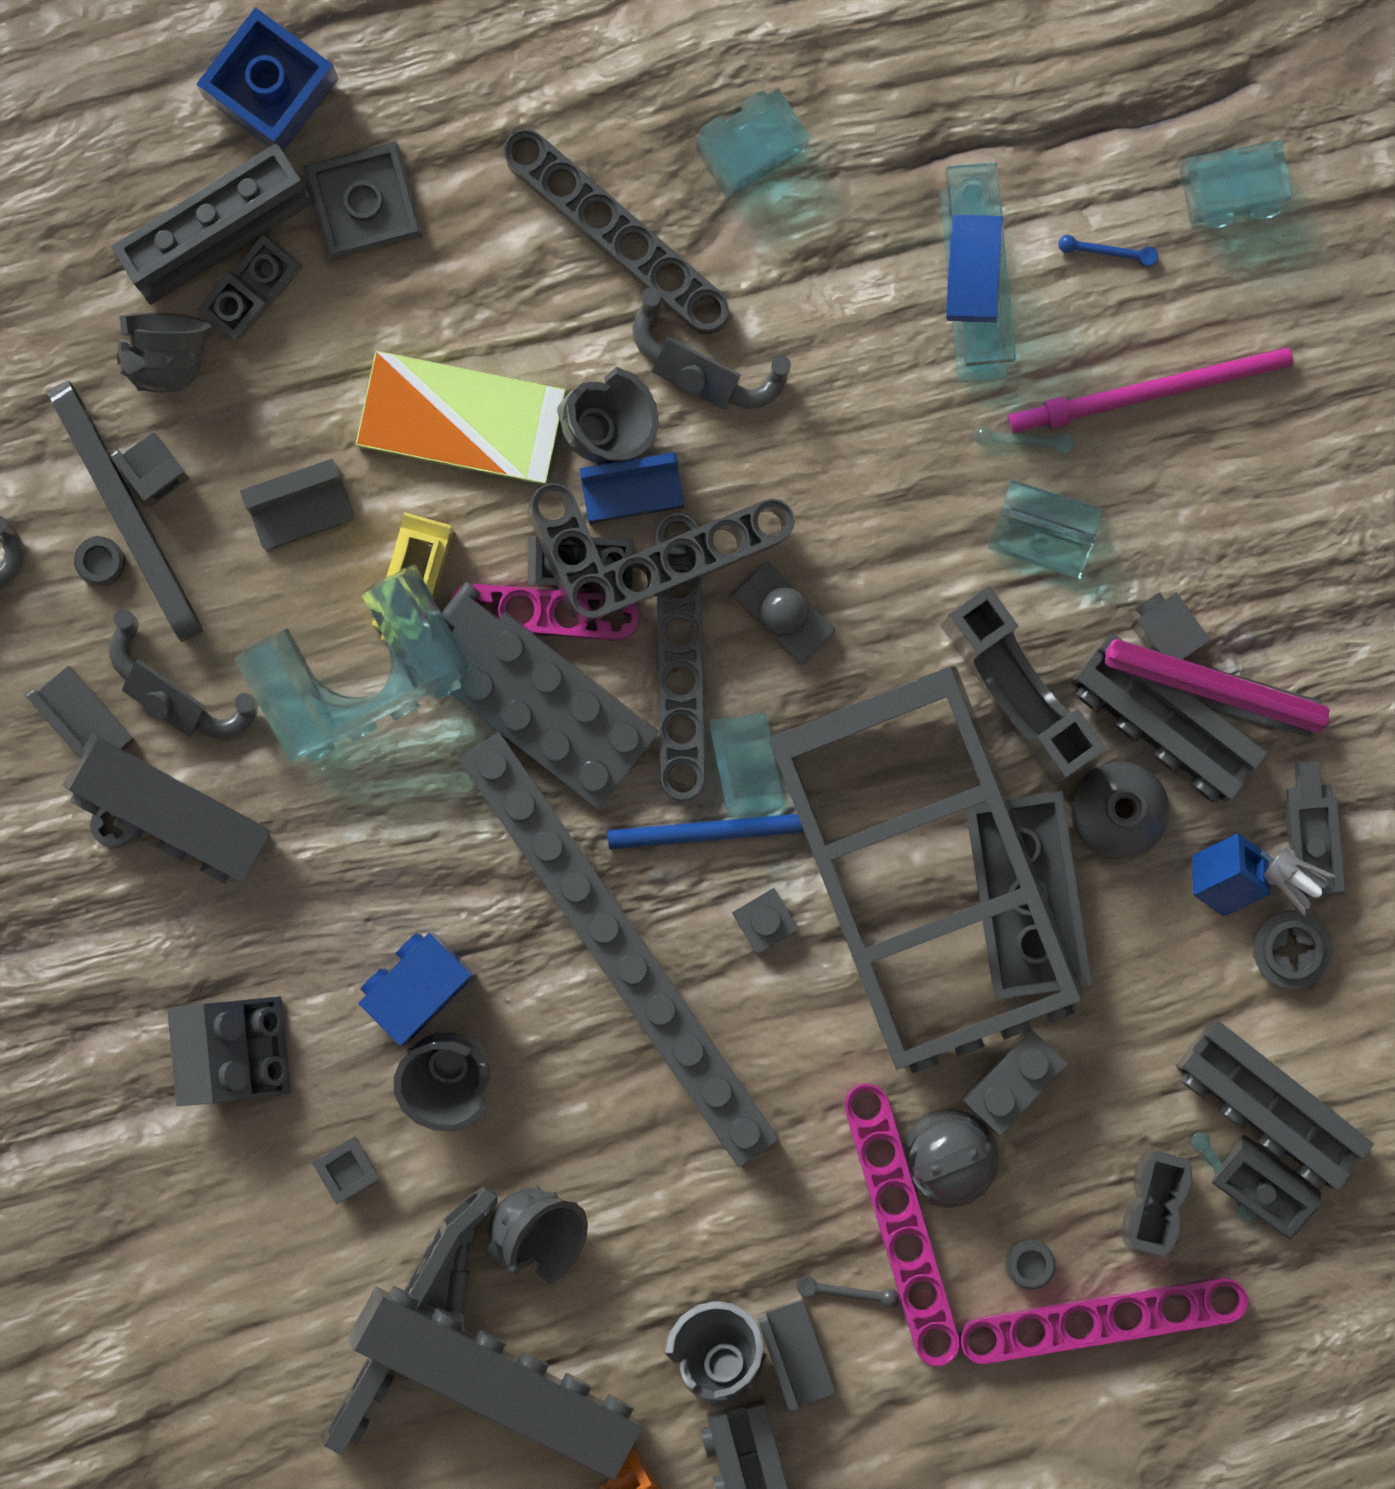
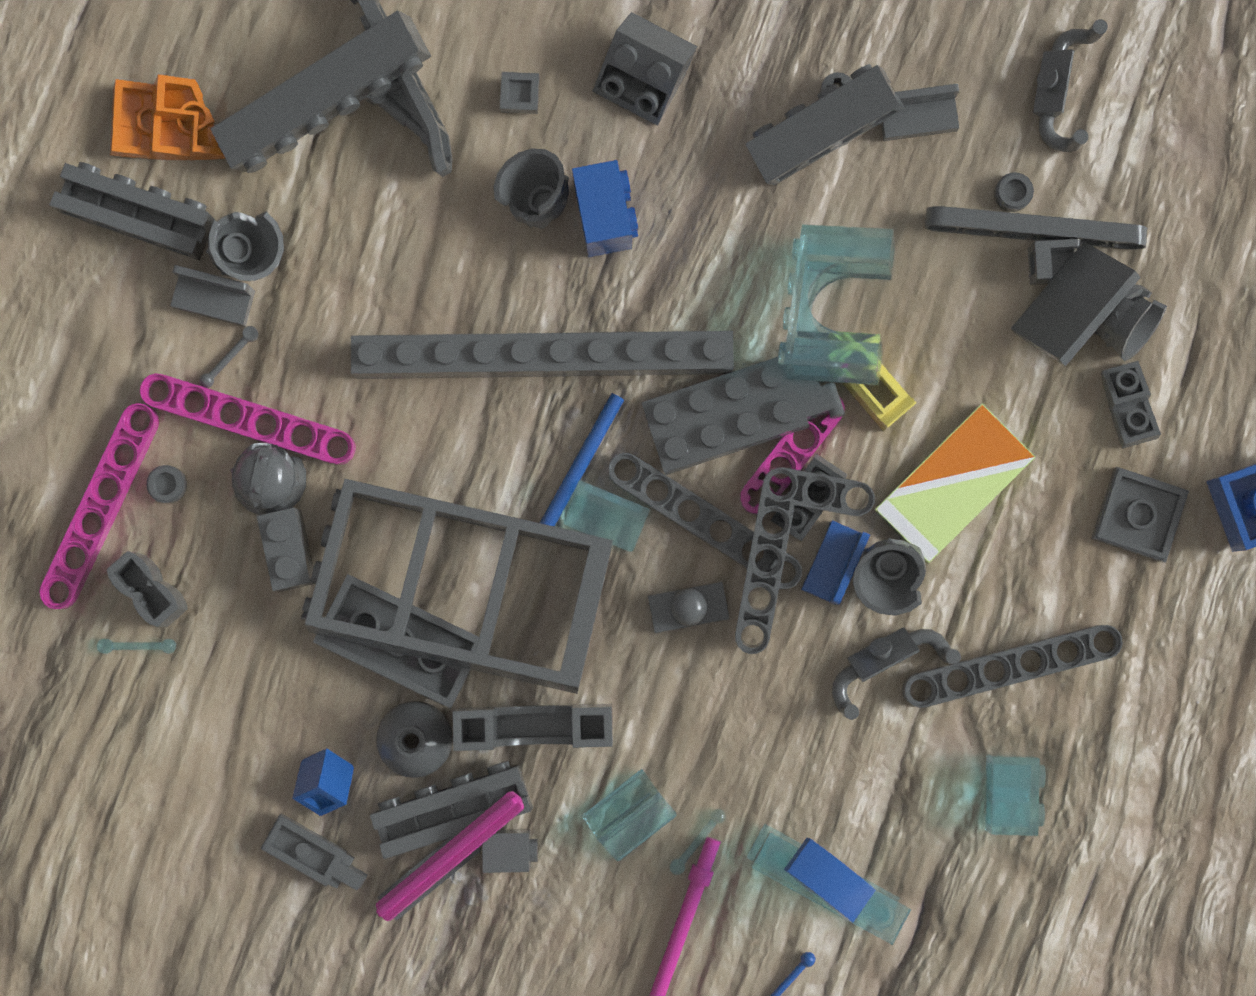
camera: 130 degrees right, 0 degrees up
dark grey piece [109,609,258,739] -> none
dark grey brick [111,143,314,305] -> none
dark grey panel [240,458,355,550] -> none
dark grey helmet [487,1186,588,1285] -> none
dark grey plate [732,888,799,955] -> none
dark grey brick [1175,1020,1374,1191] -> none
dark grey slope [1212,1135,1321,1240] -> none
dark grey gear [1252,911,1332,989] -> none
flat silver piece [1261,846,1335,916] -> none
none -> dark grey tile [1011,242,1141,366]

